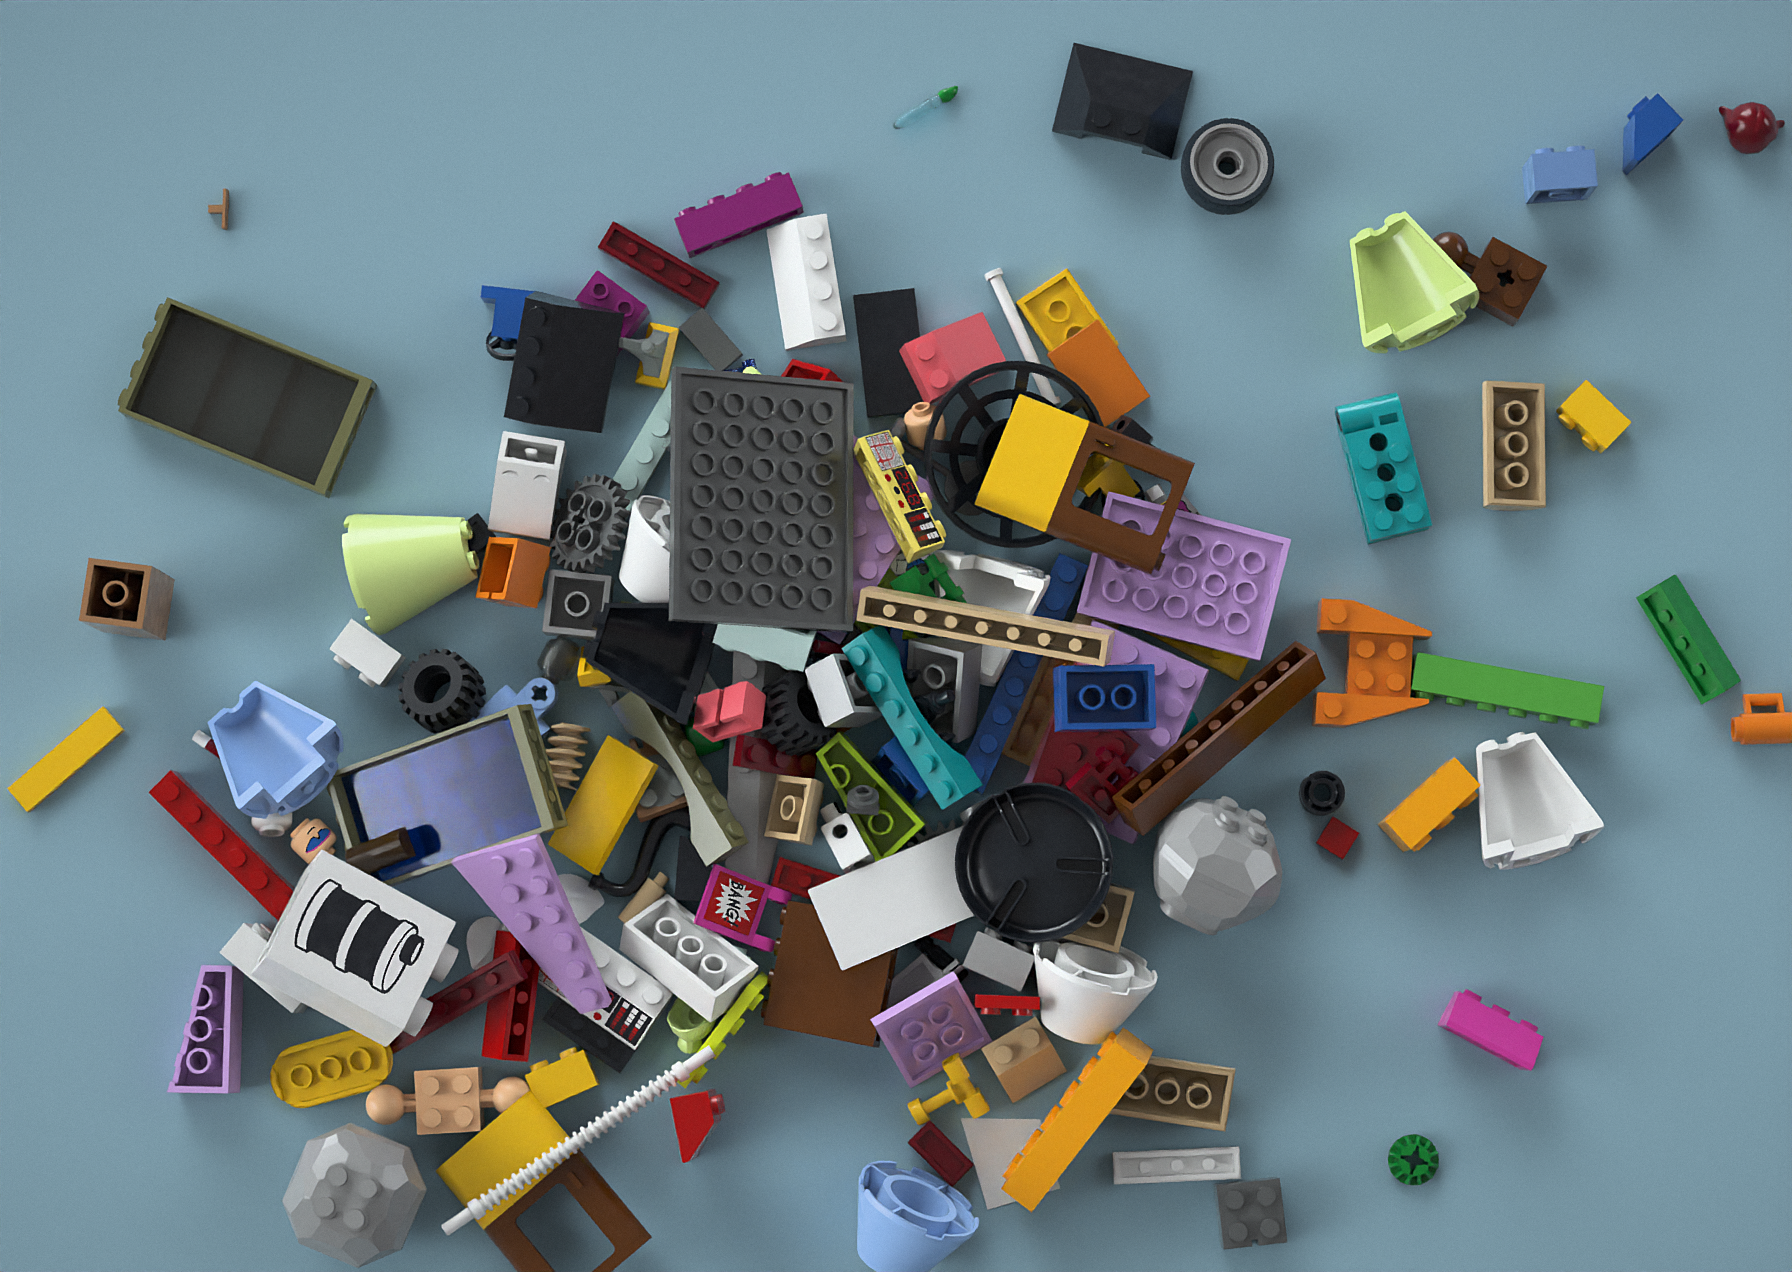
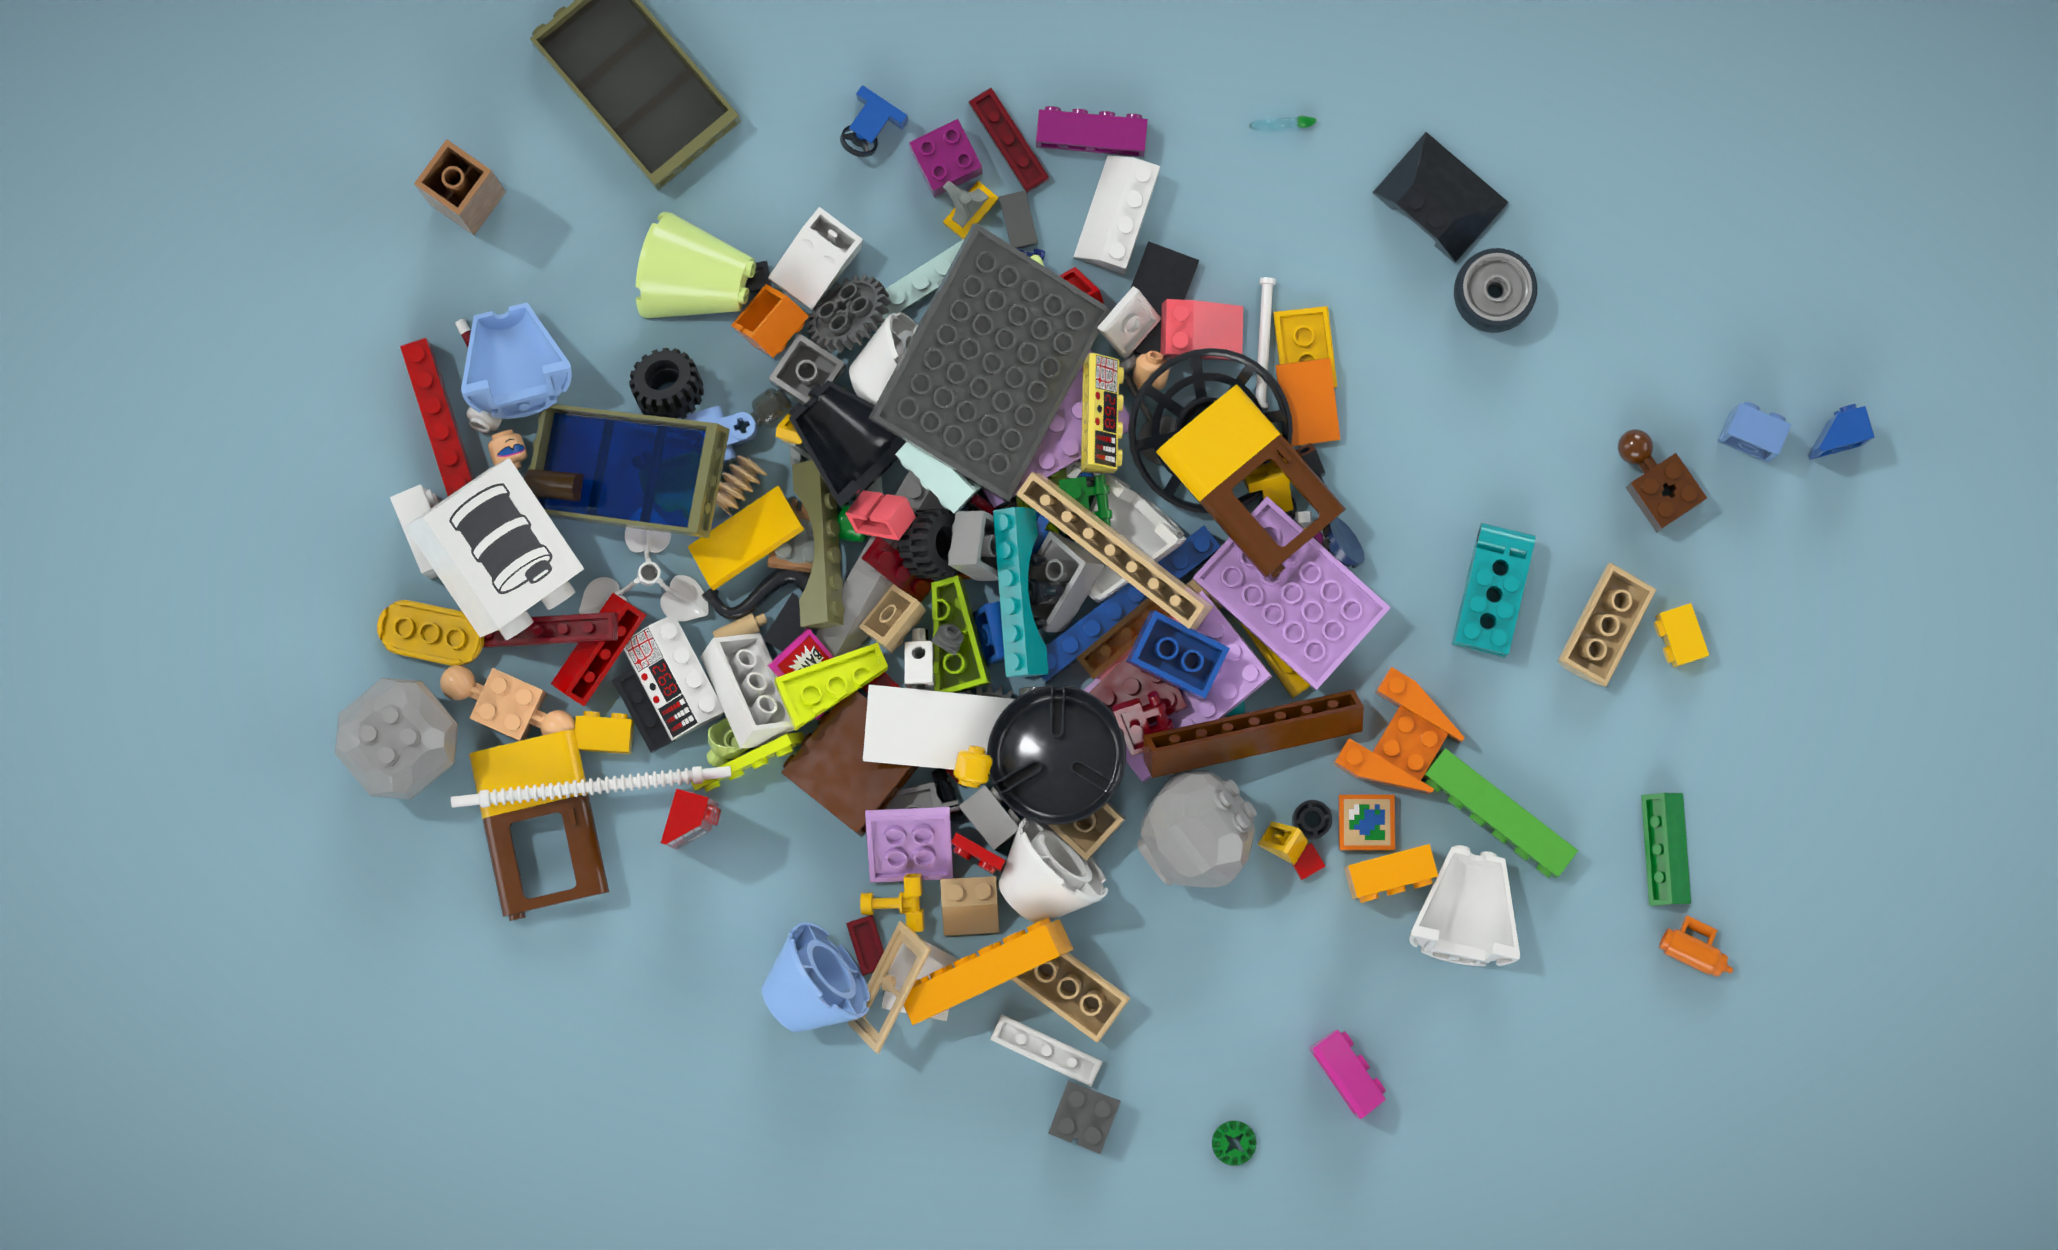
camera: 25 degrees right, 0 degrees up
yellow tile [7,706,125,813] -> none
lavender wedge [167,965,244,1093] -> none
white brick [329,618,406,688] -> none
lavender wing [451,834,612,1014] -> none
black slope [504,291,625,433] -> none
yellowish green cone [1350,211,1479,353] -> none
dark red hair [1719,102,1785,154] -> none
none -> neon yellow wing [774,642,888,731]
none -> tan door [848,921,932,1054]
none -> yellow head [954,745,993,788]
none -> white tile [1097,286,1161,359]
none -> yellow slope [1257,821,1308,865]
none -> dark blue tile [1322,518,1365,568]
none -> tile [1338,794,1395,850]

